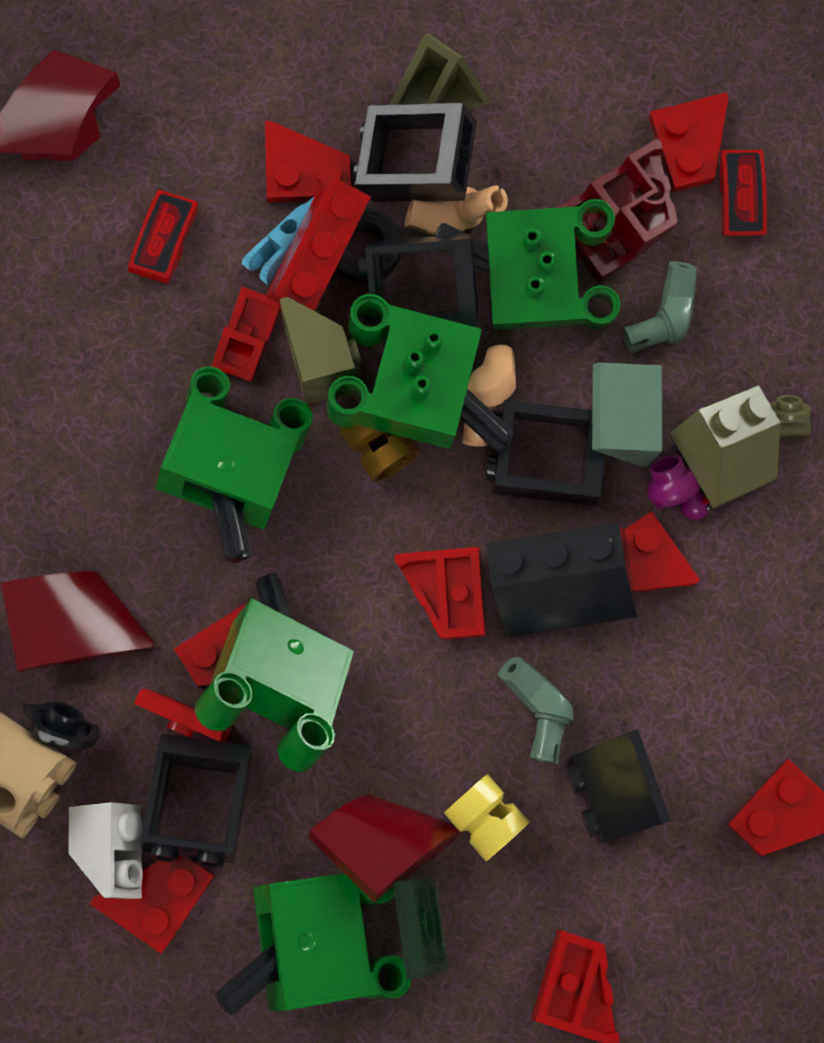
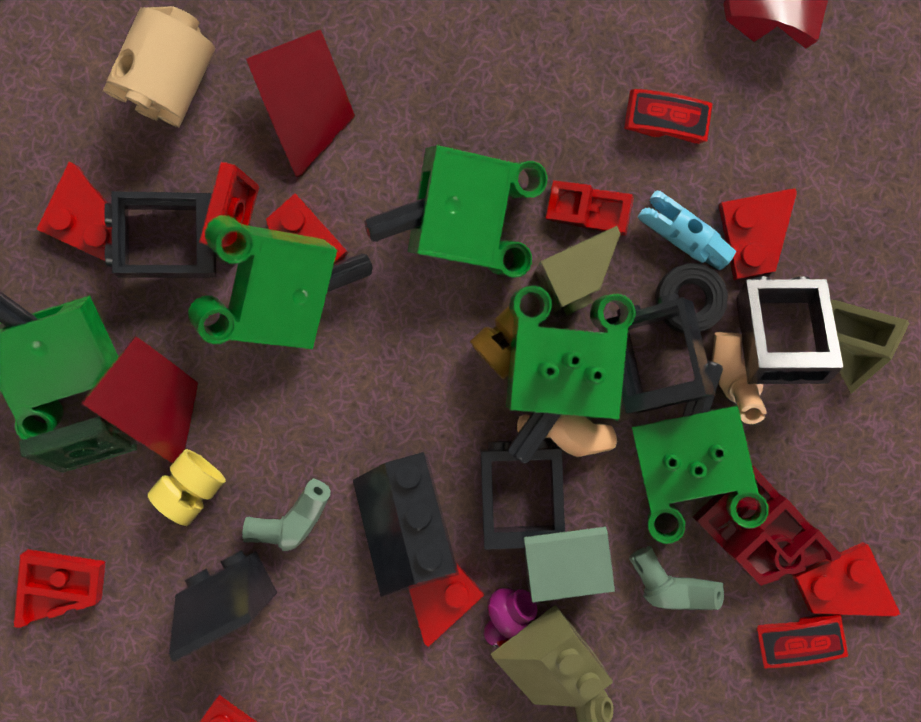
camera: 85 degrees right, 10 degrees up
black animal [23,702,100,750] -> none
white slope [69,802,143,899] -> none
red brick [265,176,371,311] -> none
red wing [395,547,487,640] -> none

